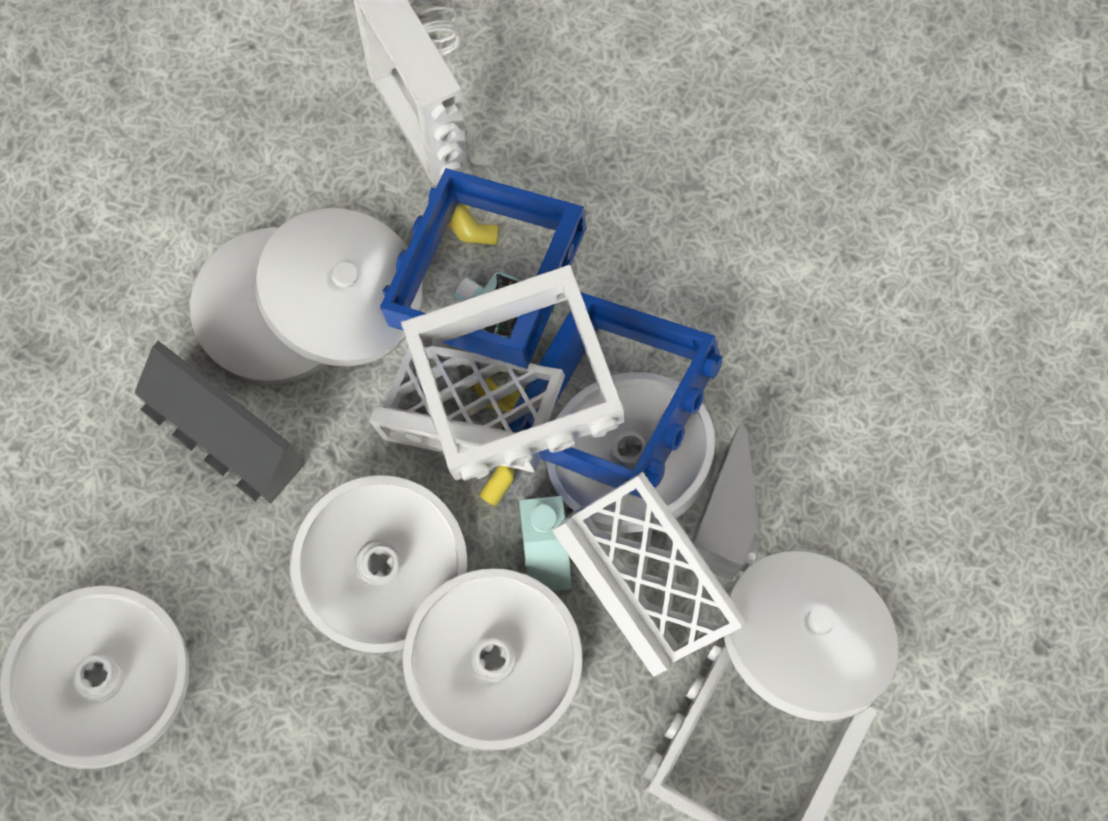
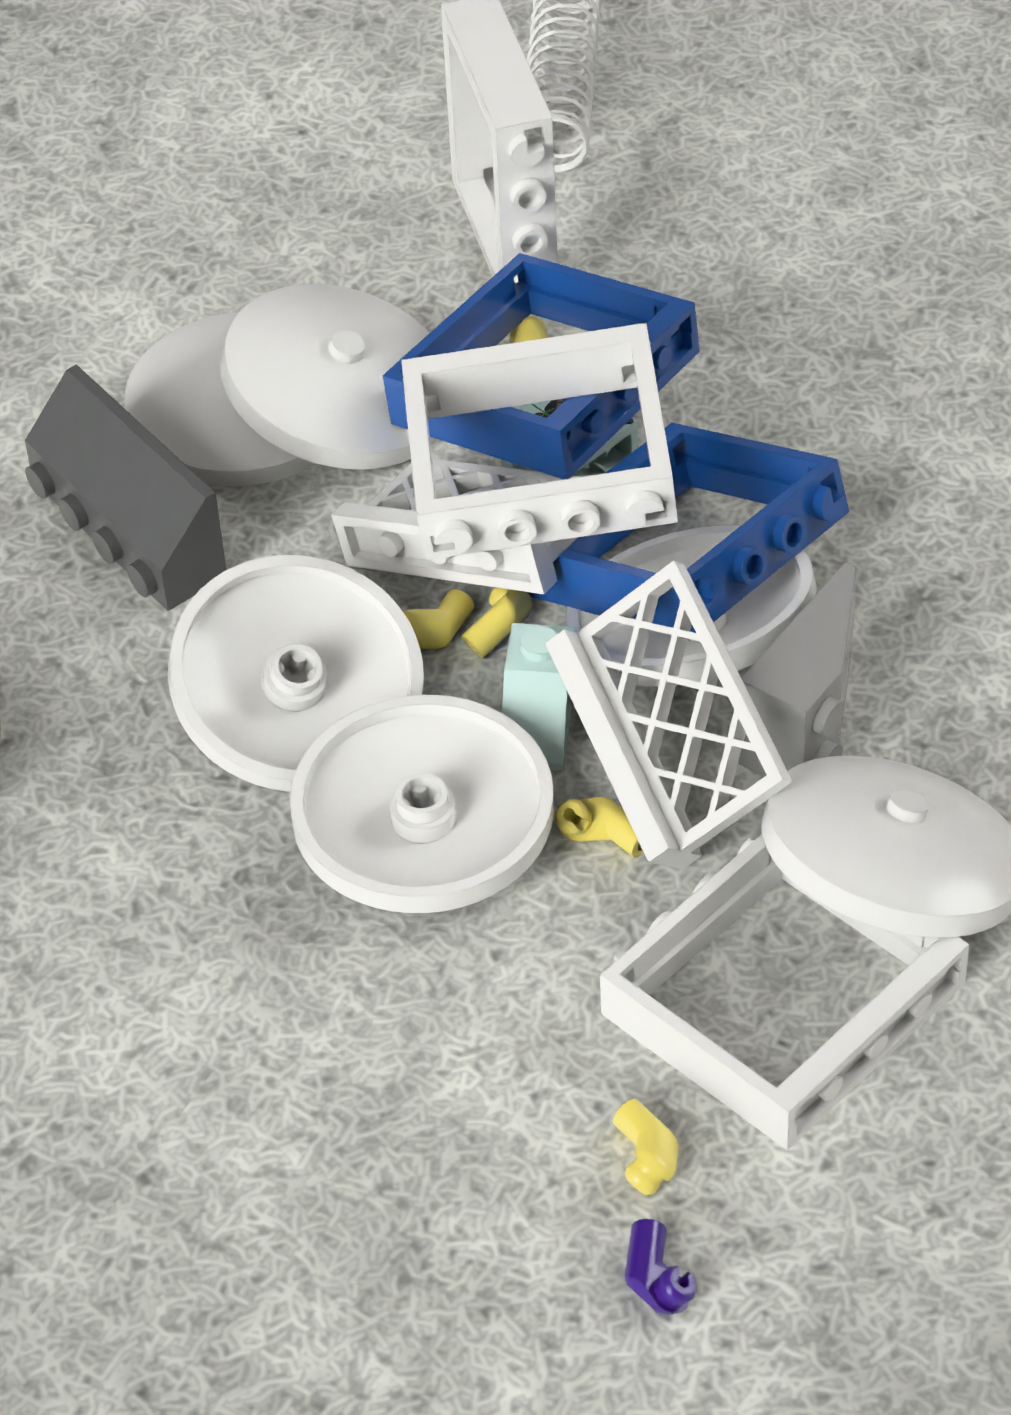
camera: 20 degrees right, 25 degrees down
none -> light yellow arm [403,589,474,650]
none -> light yellow arm [555,797,644,858]

